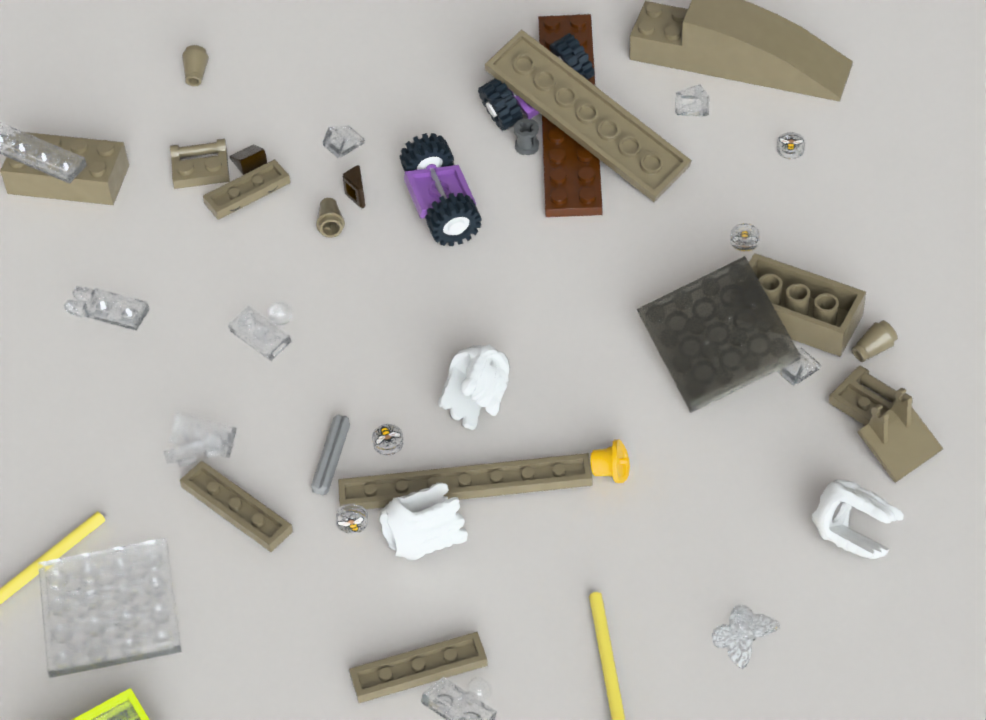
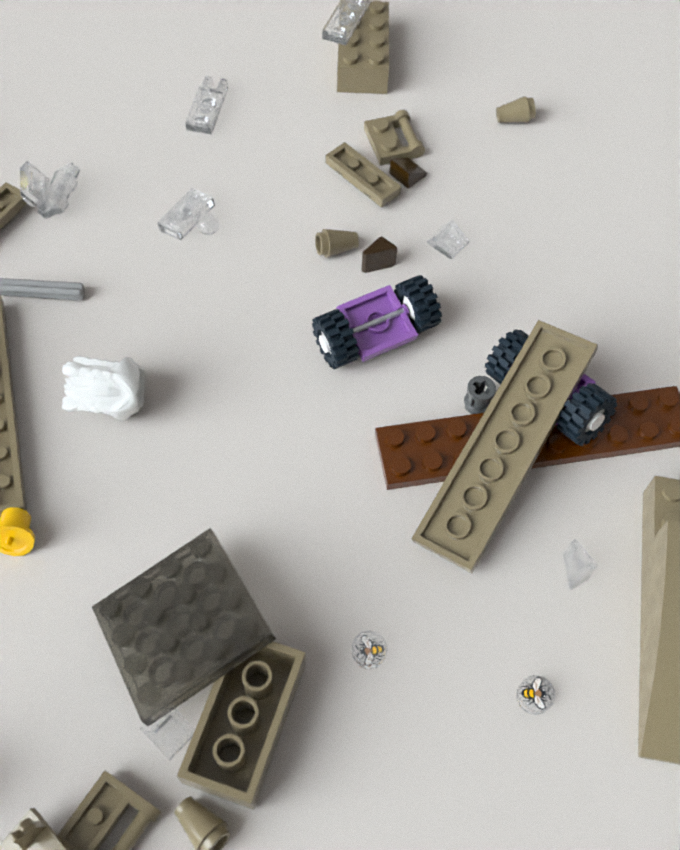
camera: 75 degrees right, 10 degrees up
clear tile [372,424,404,455] -> none

